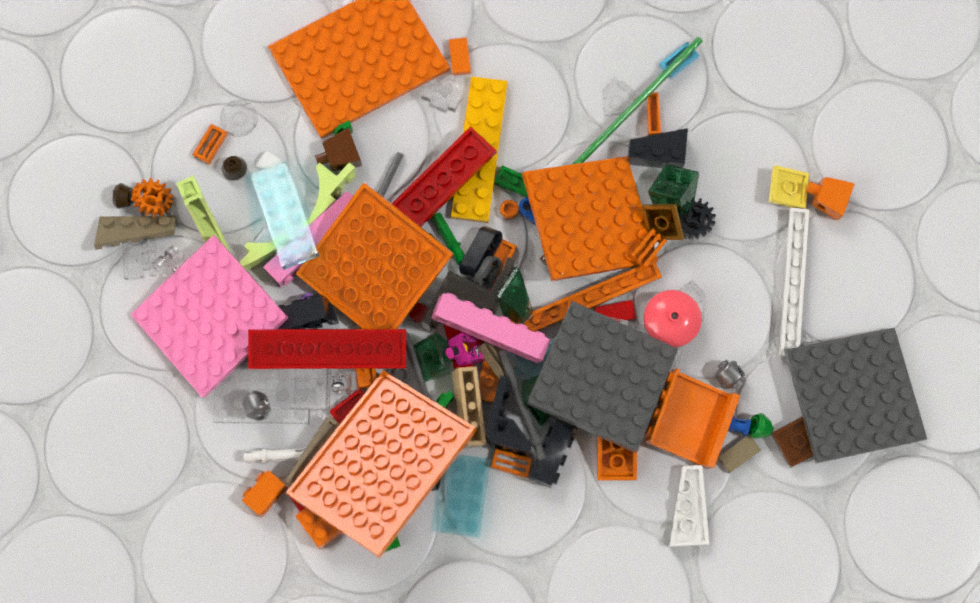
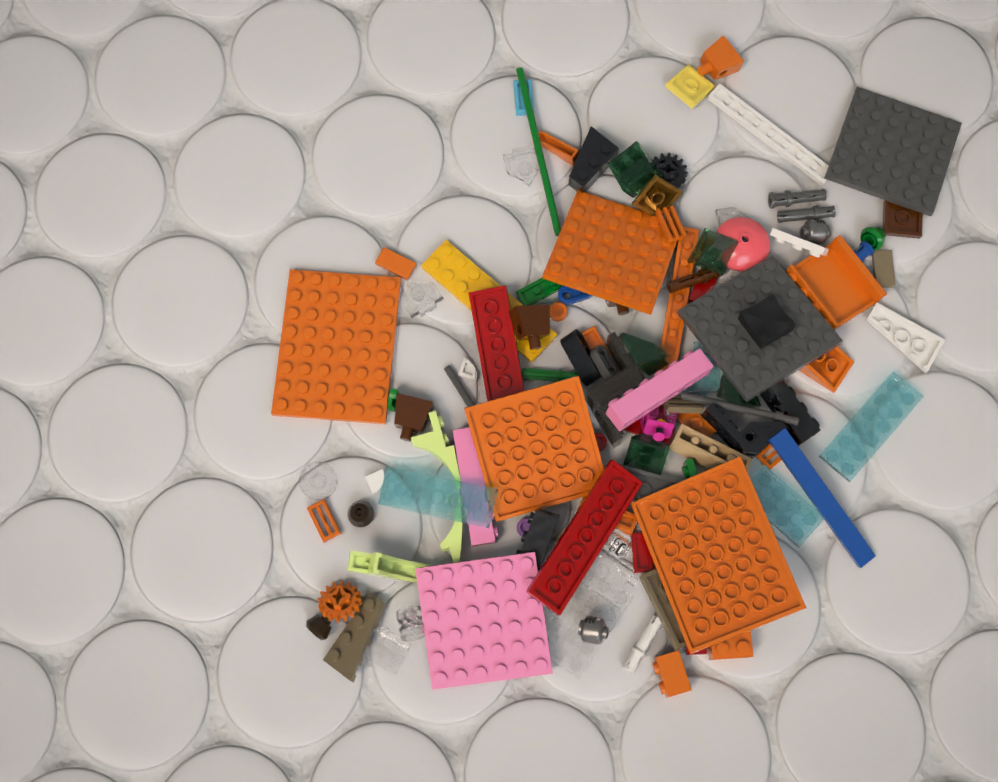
camera: 50 degrees left, 0 degrees up
none -> white tile [458,358,477,382]
none -> reddish brown torso [509,304,550,350]
none -> reddish brown pin [666,265,723,294]
none -> slope [688,228,738,276]
none -> black brick [738,294,795,349]
none -> dark grey pin [768,189,826,209]
none -> blue tile [768,428,876,568]
none -> white plate [770,228,829,258]
none -> dark grey pin [777,206,836,223]
none -> clear light blue plate [818,371,924,482]

